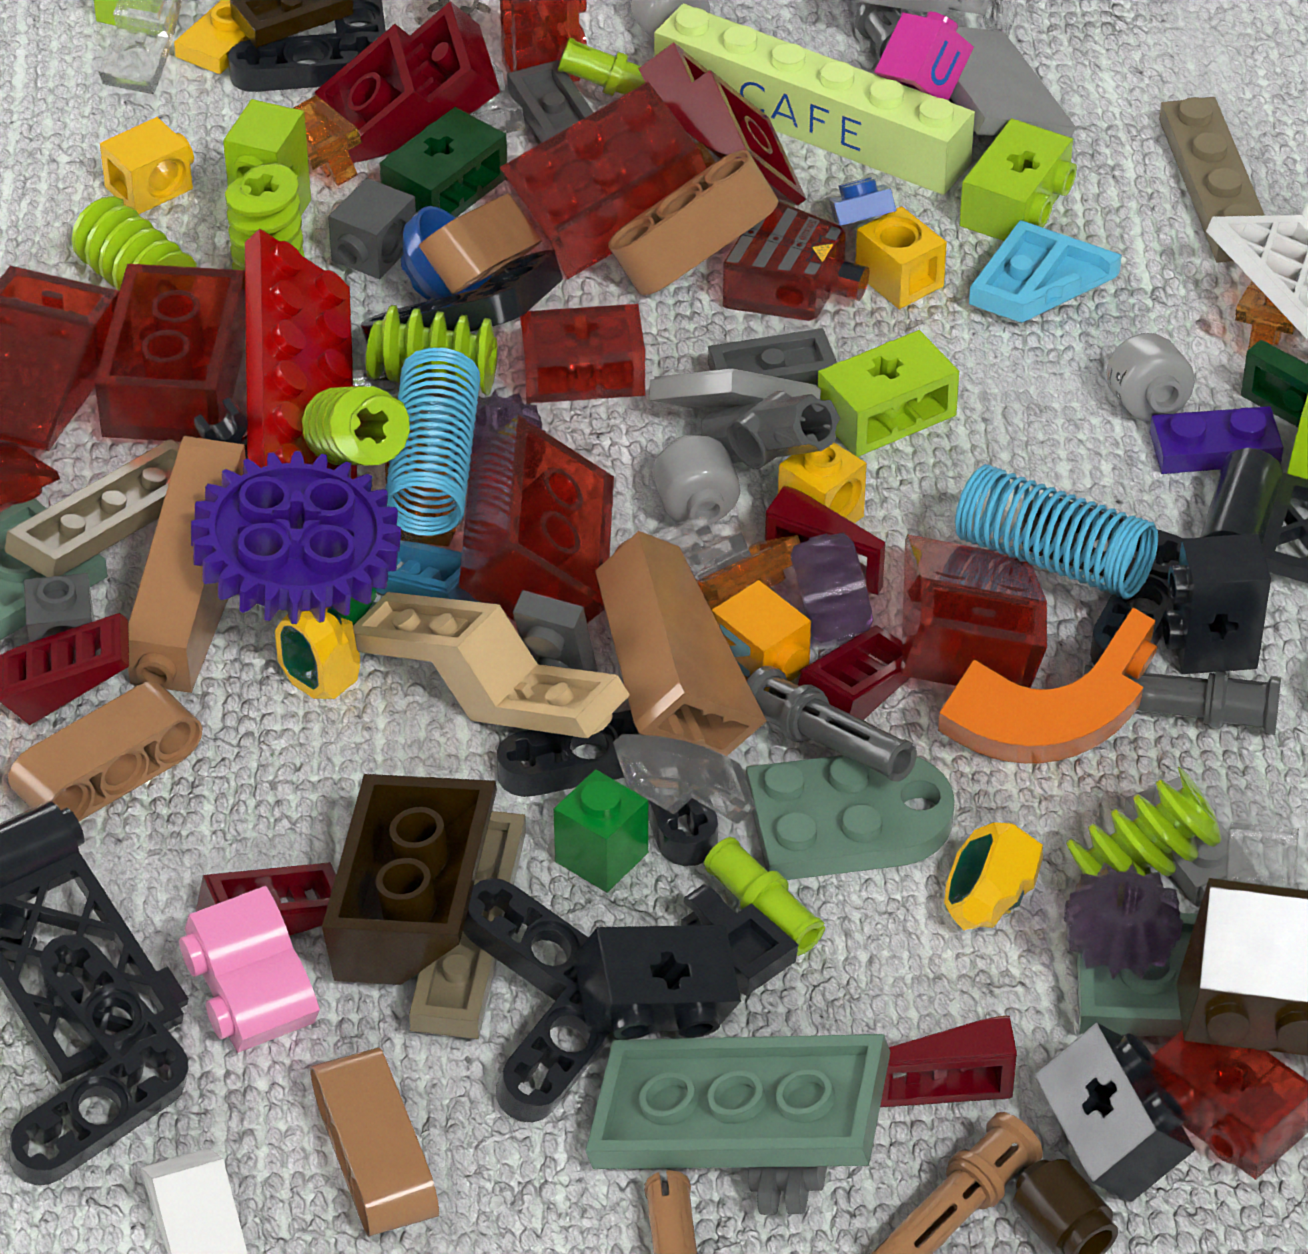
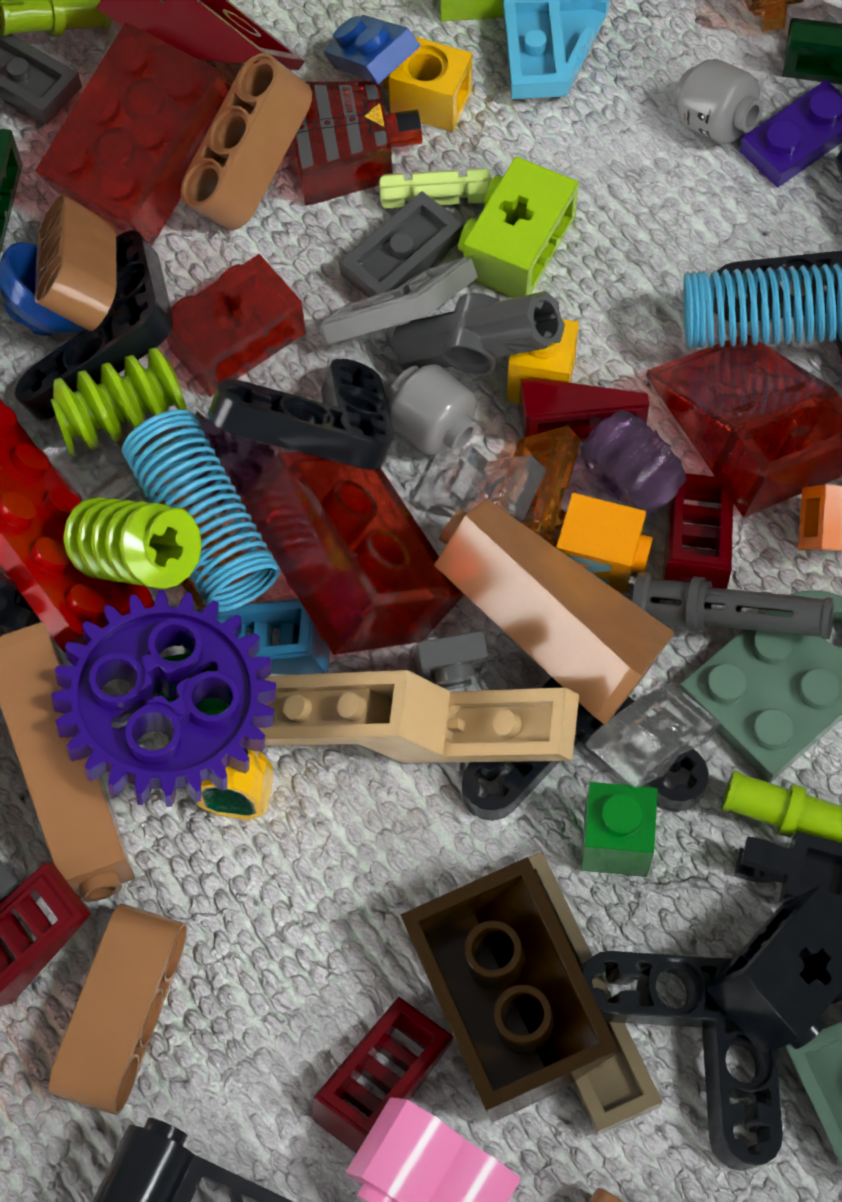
camera: 30 degrees left, 20 degrees up
none -> black beam [208,358,394,470]
none -> yellowish green axle [379,168,492,209]

